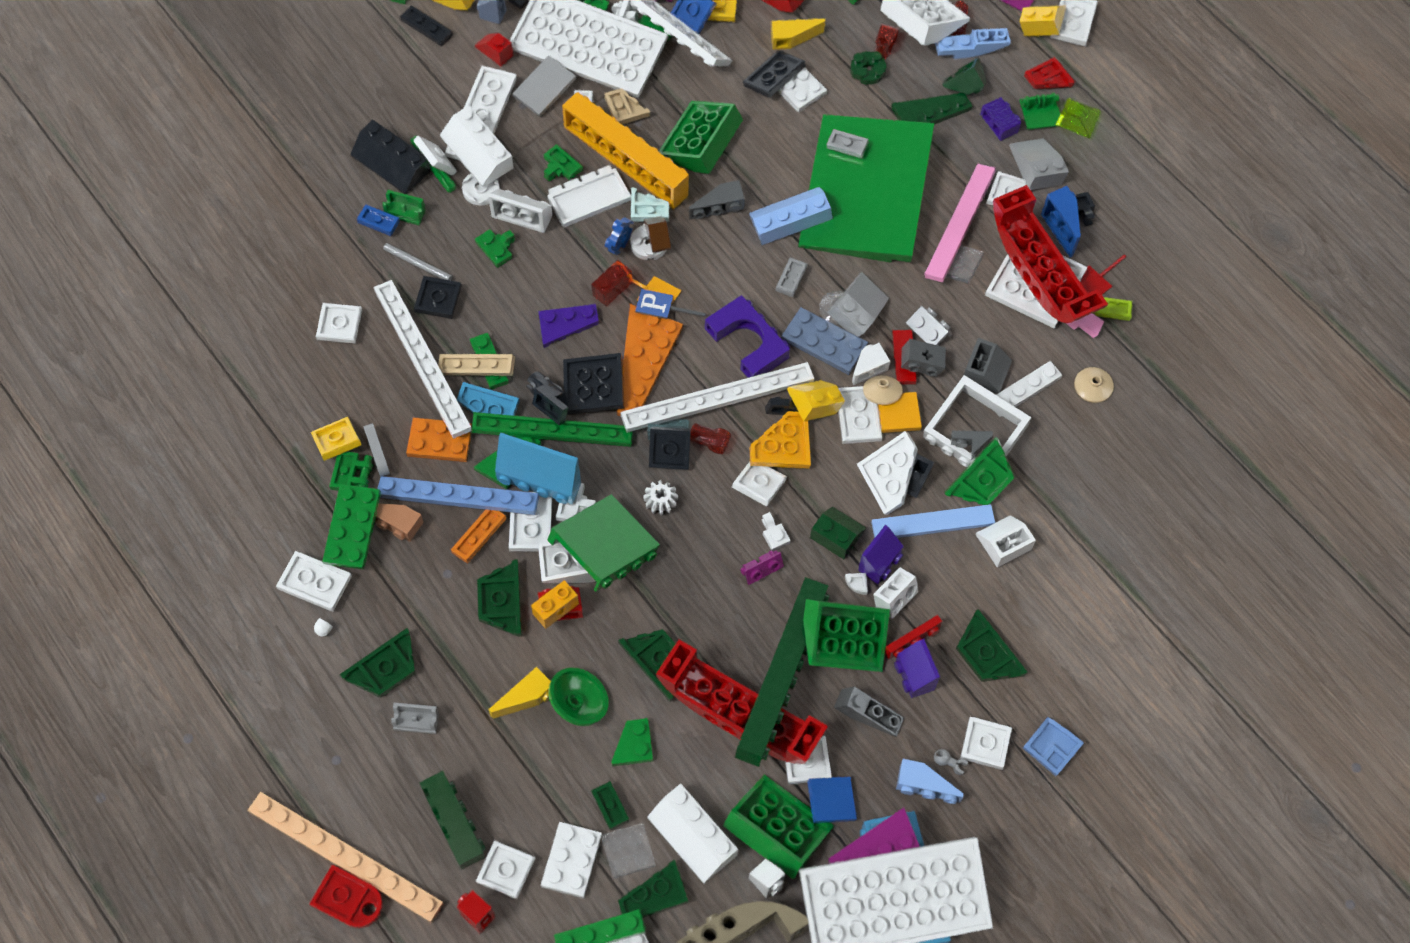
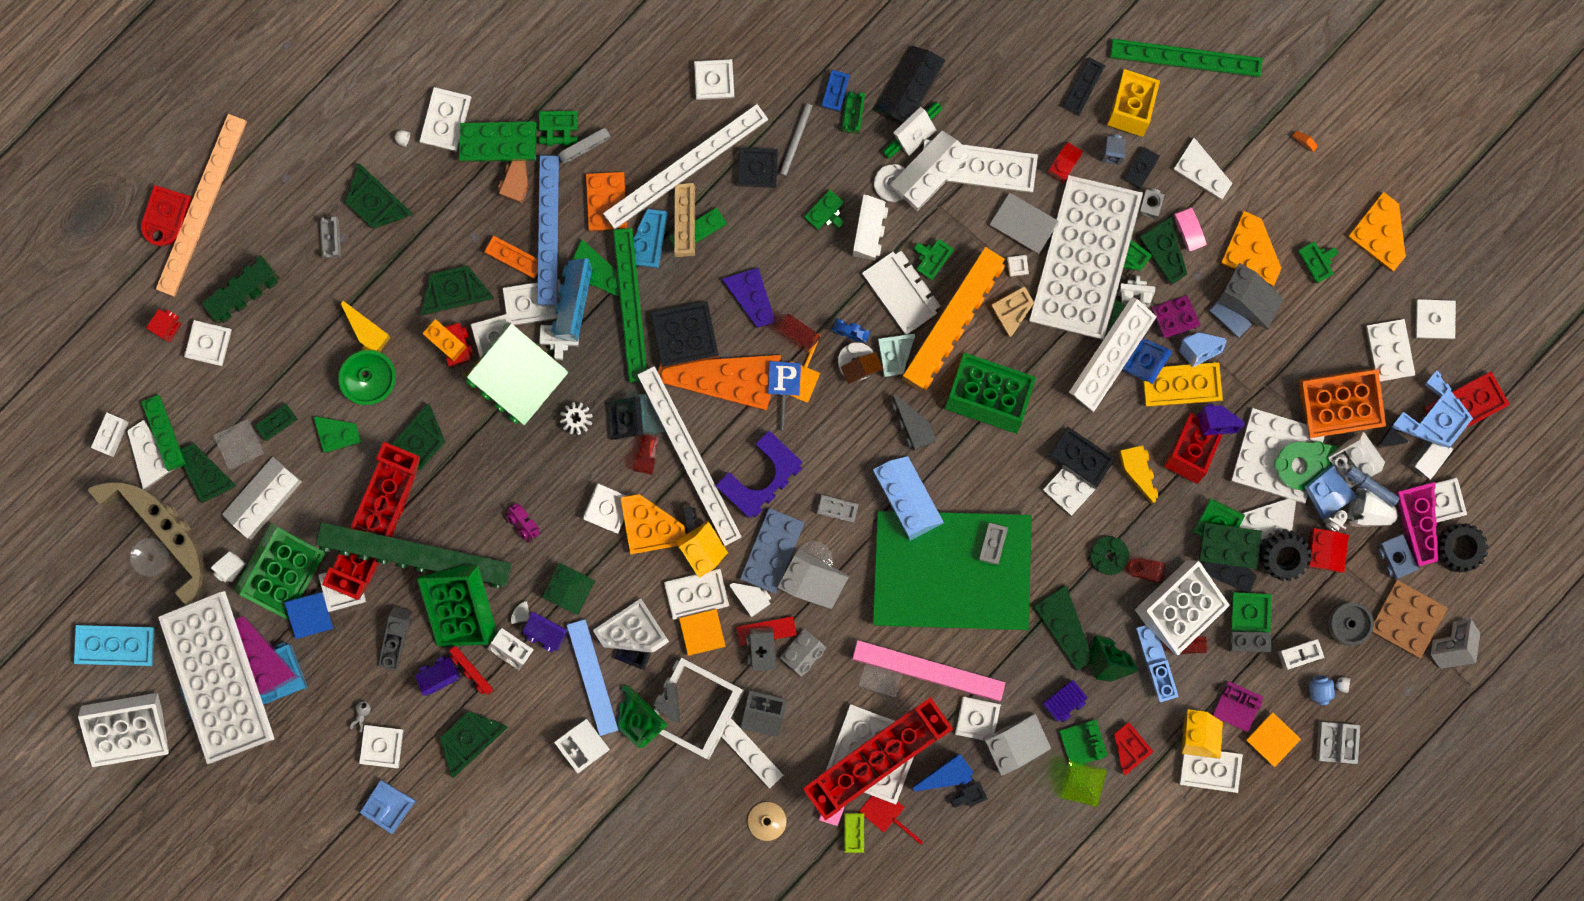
camera: 80 degrees right, 20 degrees up
yellow tile [311,417,361,461] -> none
black plate [526,371,568,425] -> none
white plate [541,822,602,898] -> none
white plate [762,512,791,551] -> none
tan dish [863,376,903,405] -> none
light blue slope [896,759,963,804] -> none

